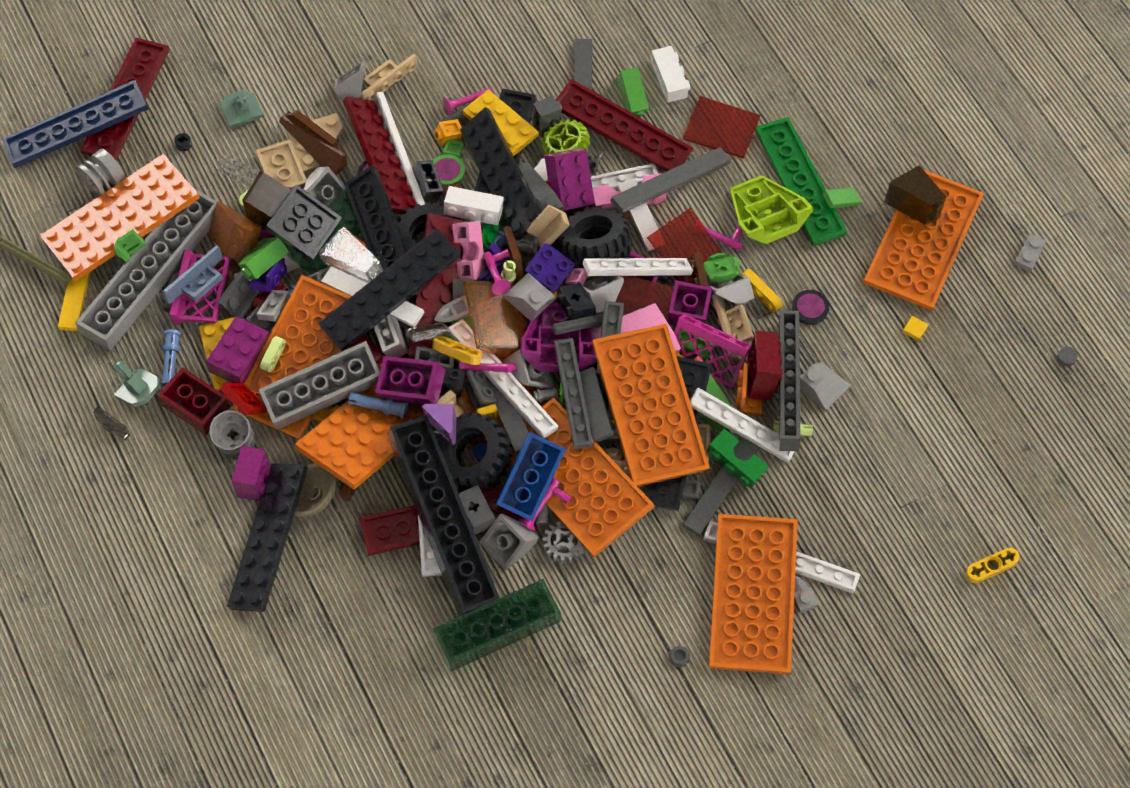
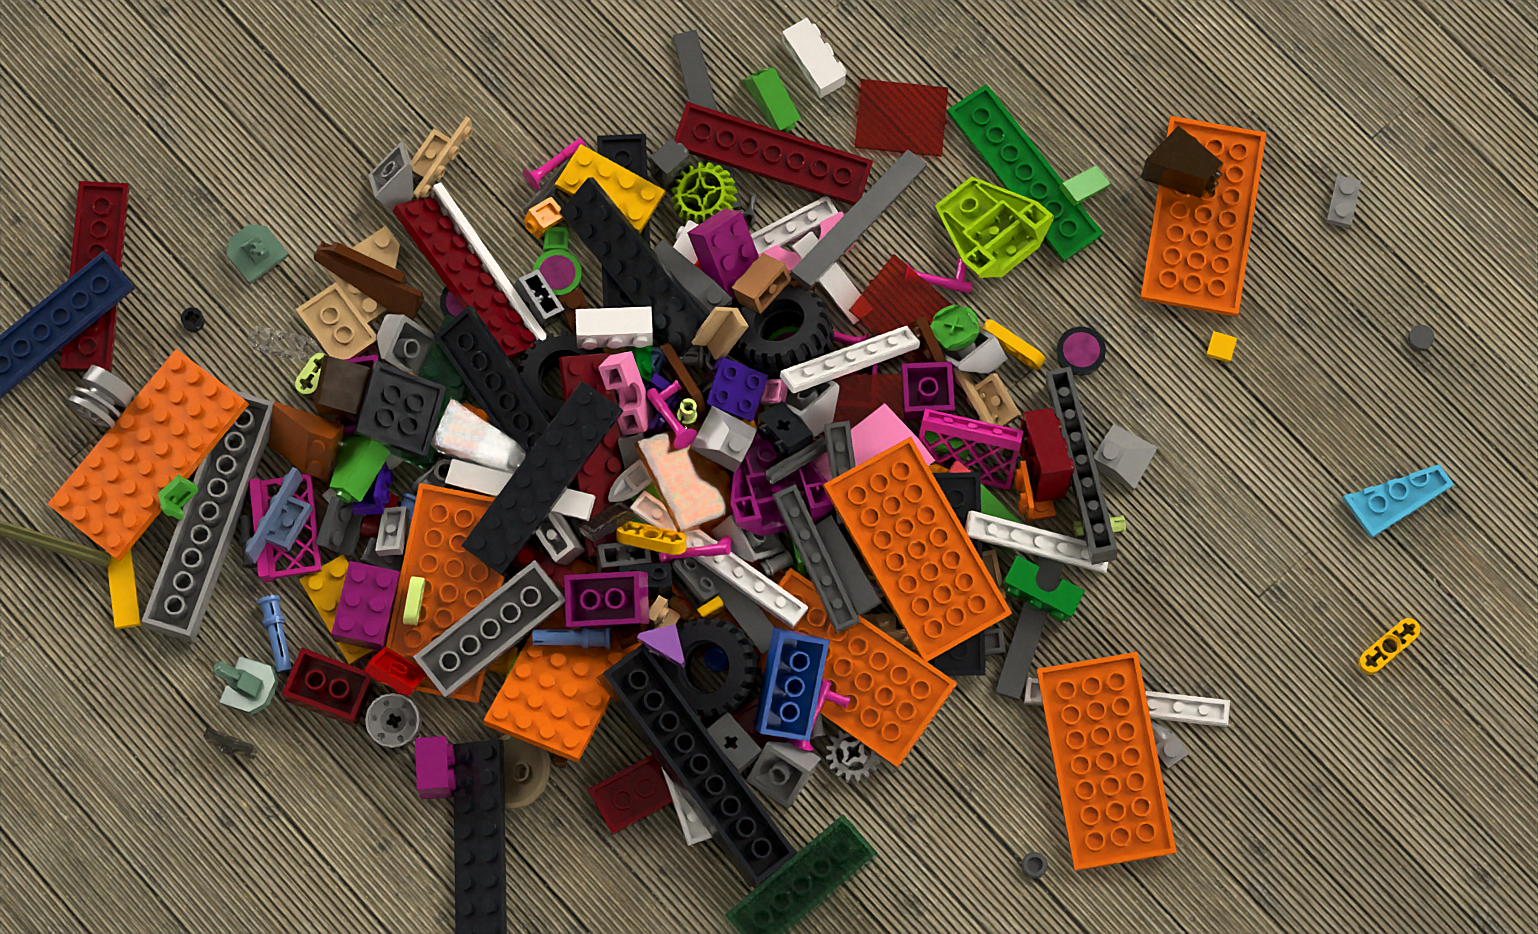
camera: 15 degrees left, 10 degrees up
none -> medium nougat brick [732,253,792,314]
none -> medium azure wing [1342,464,1454,539]

